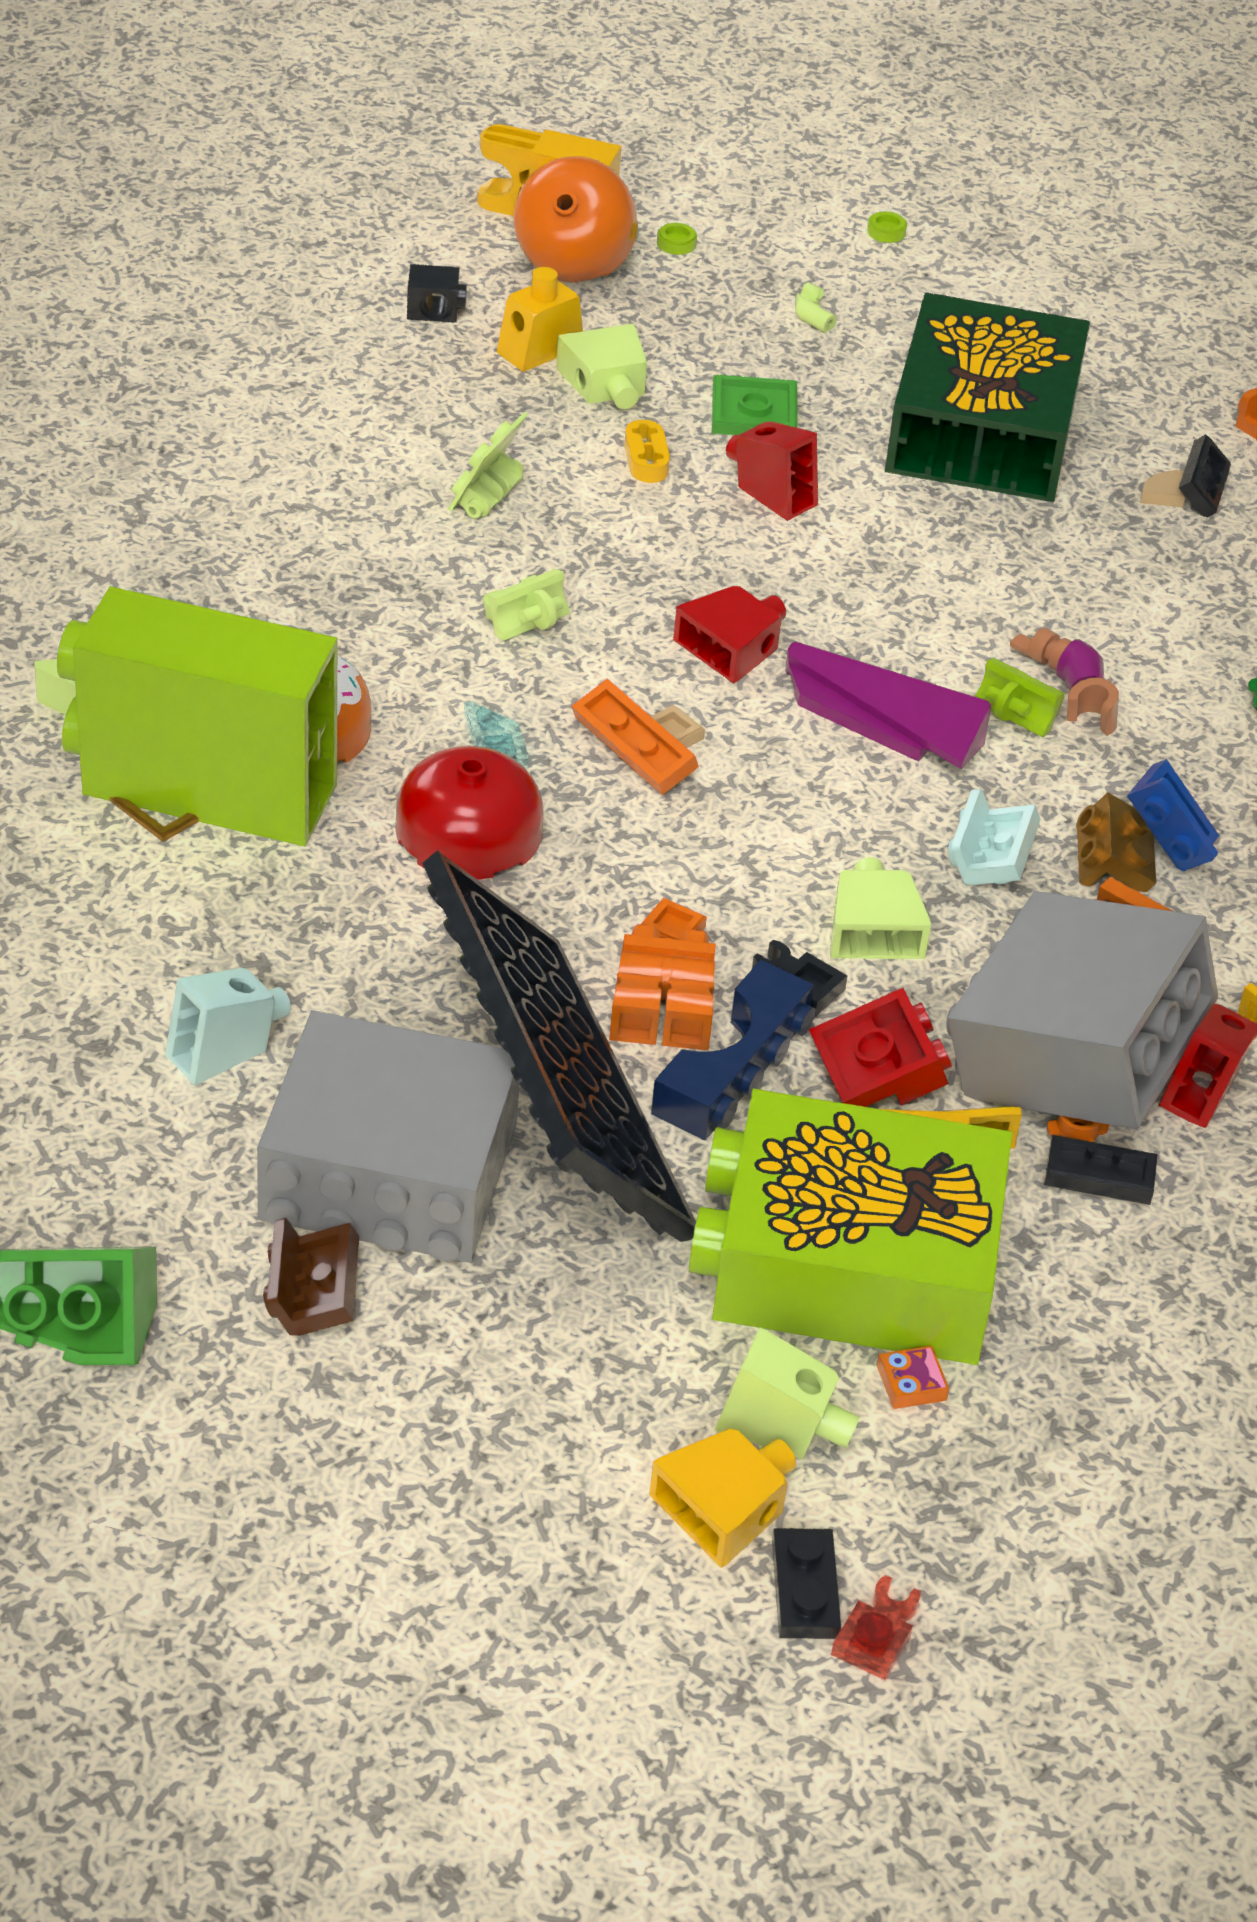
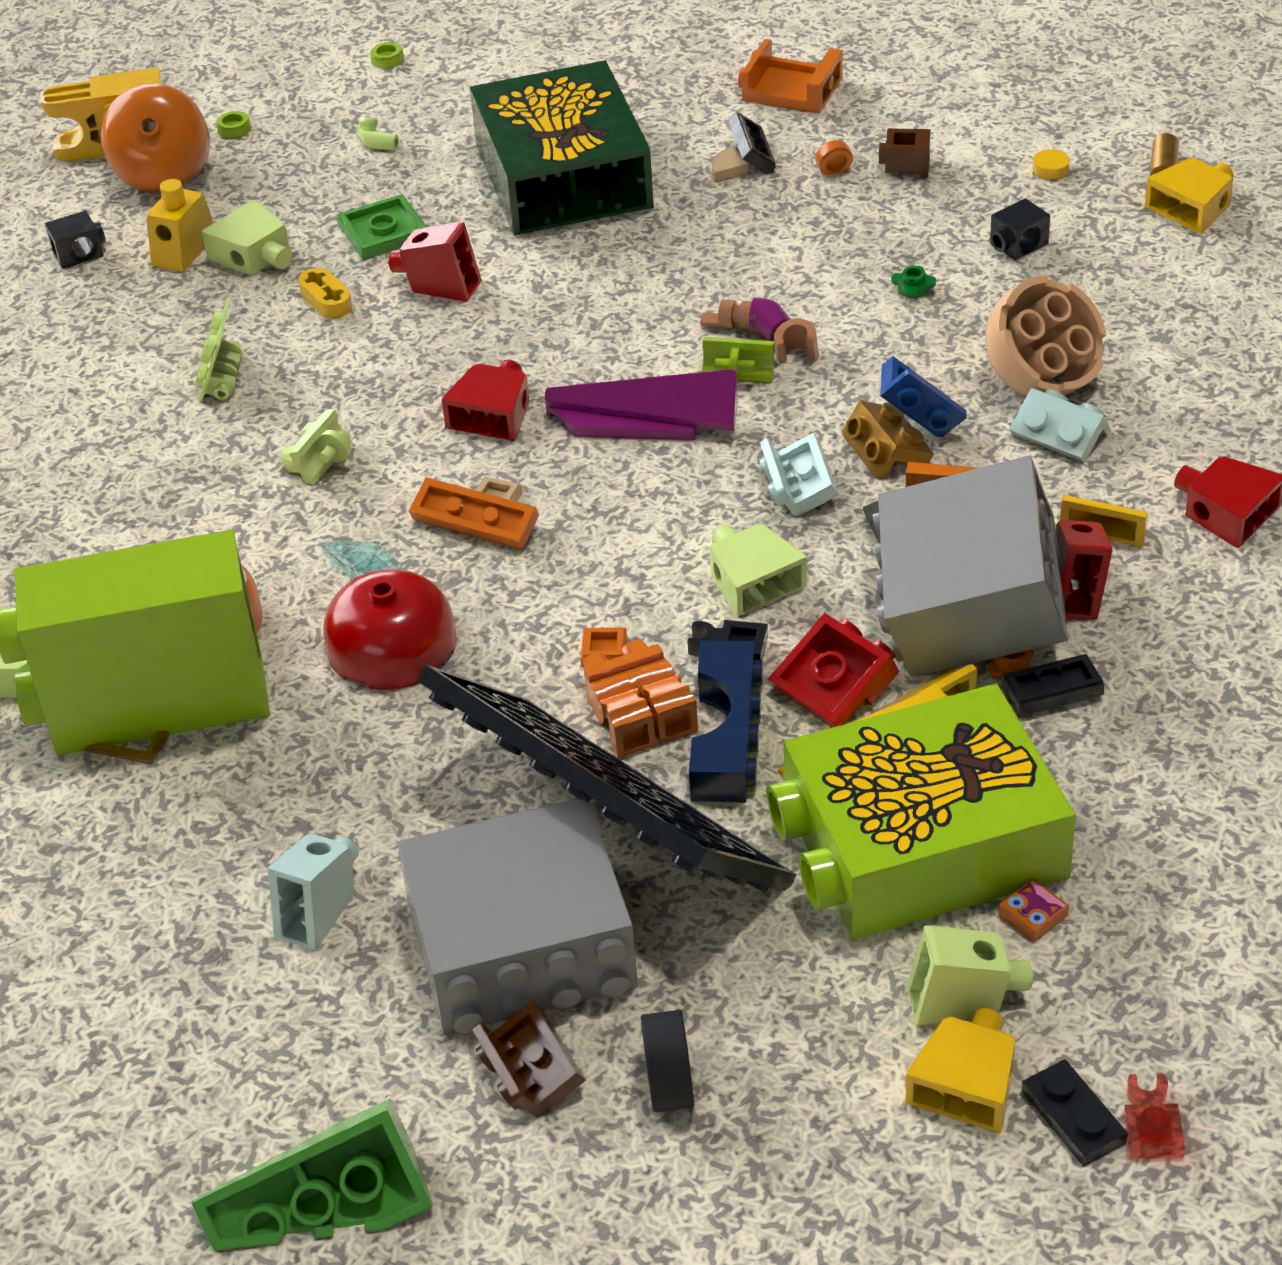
camera: 20 degrees left, 0 degrees up
none -> black tyre [641,1010,694,1113]

